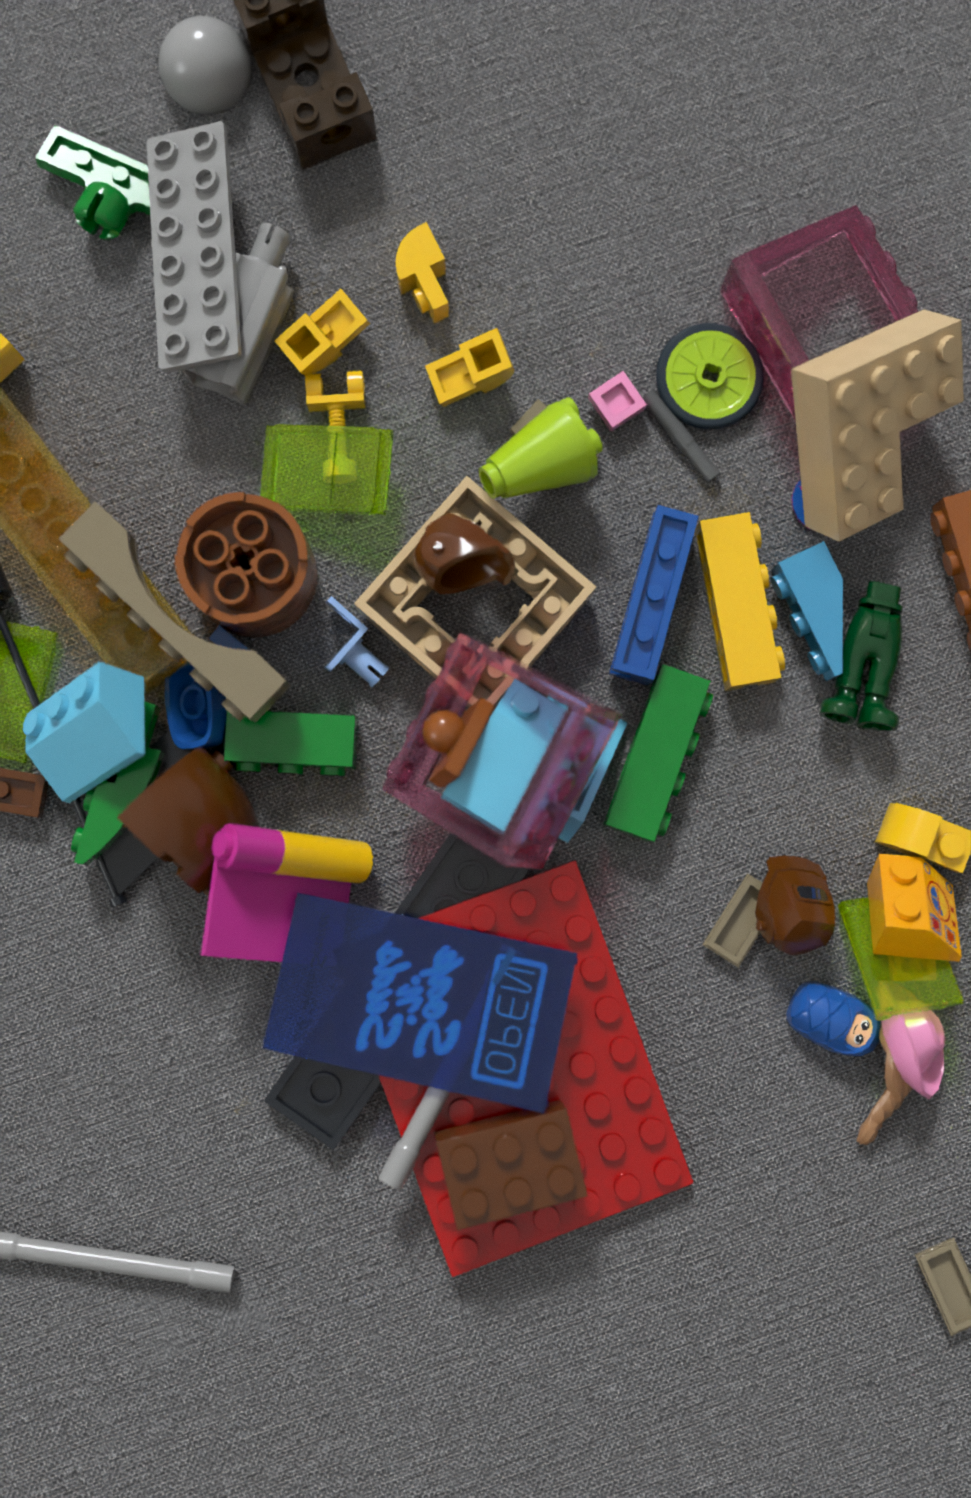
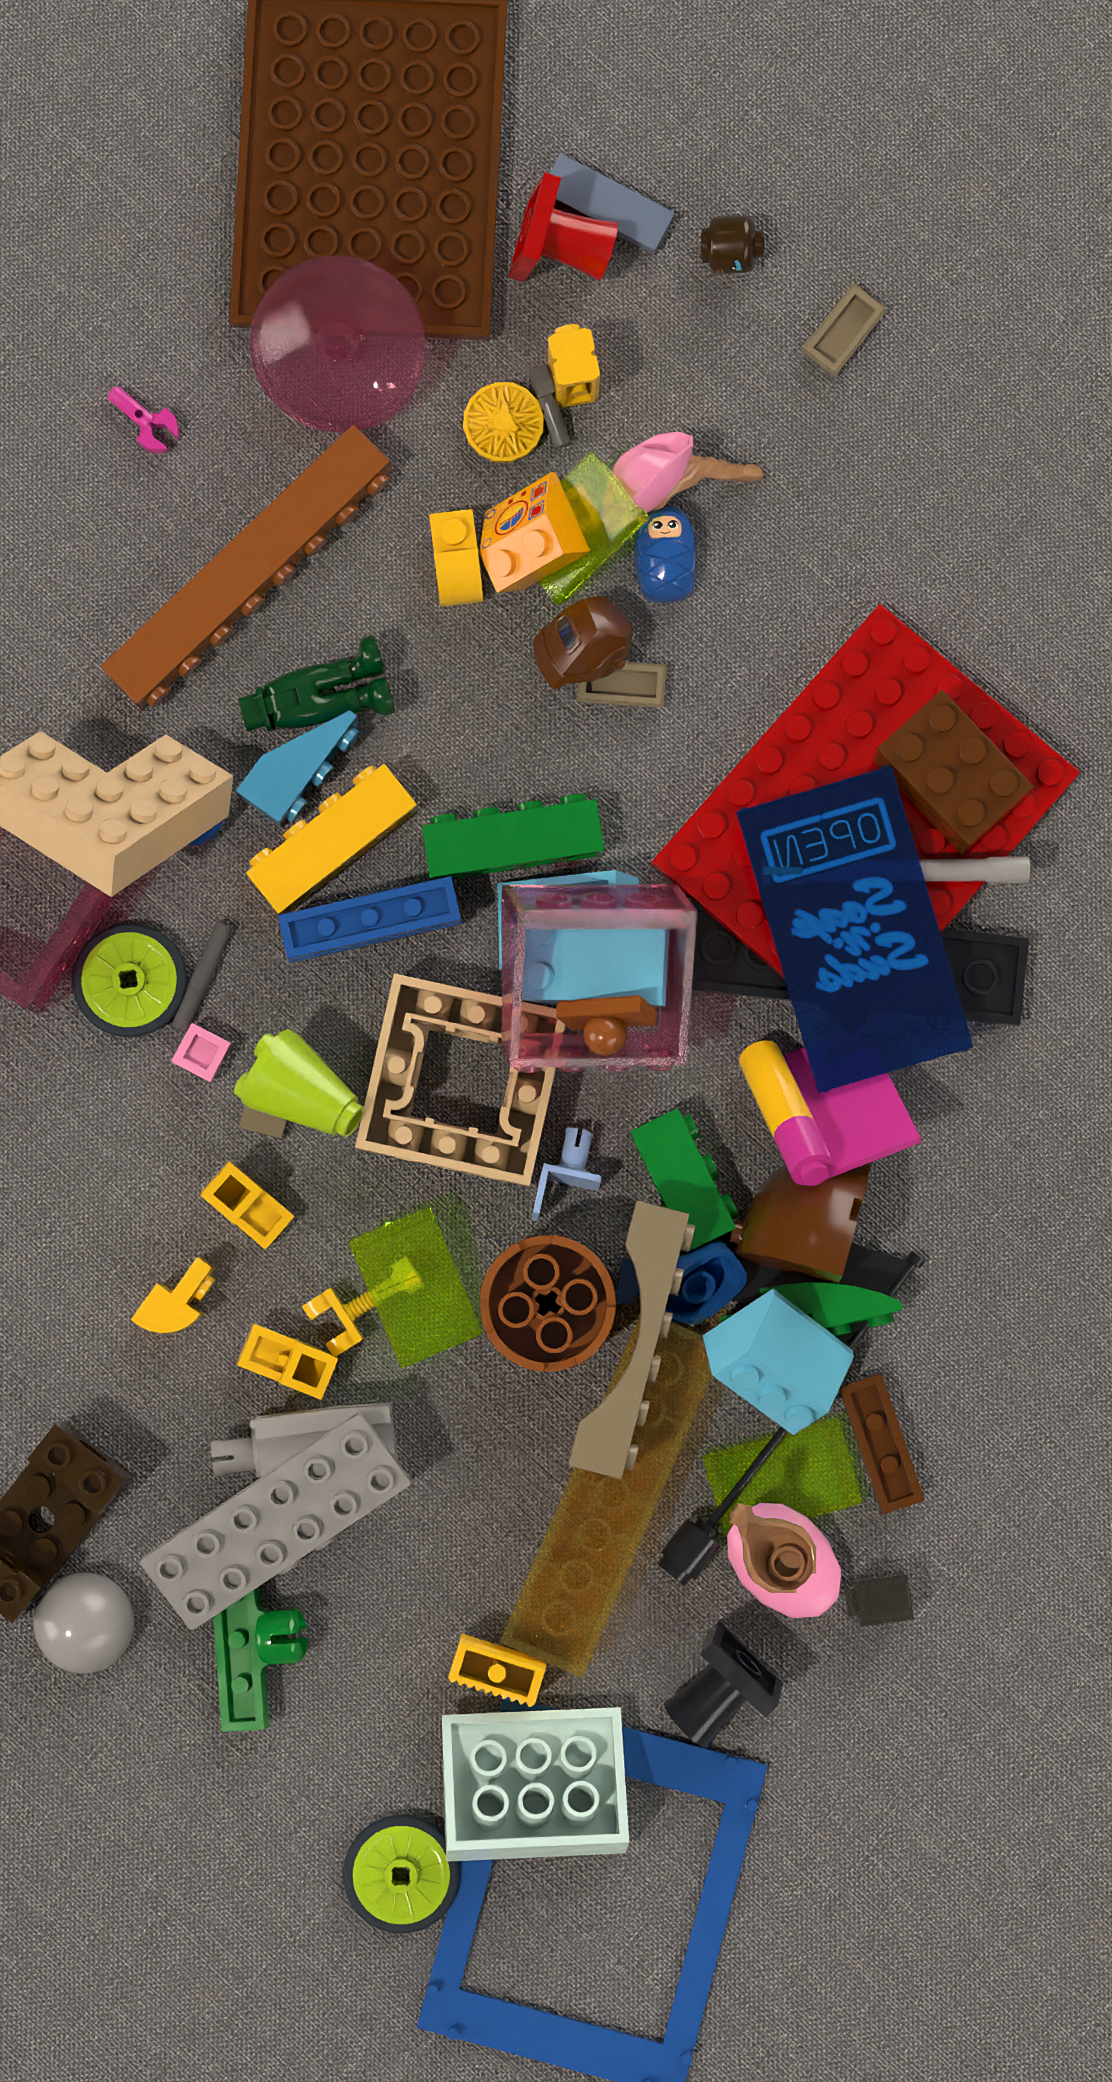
camera: 120 degrees left, 0 degrees up
reddish brown helmet [413,513,515,594] -> none

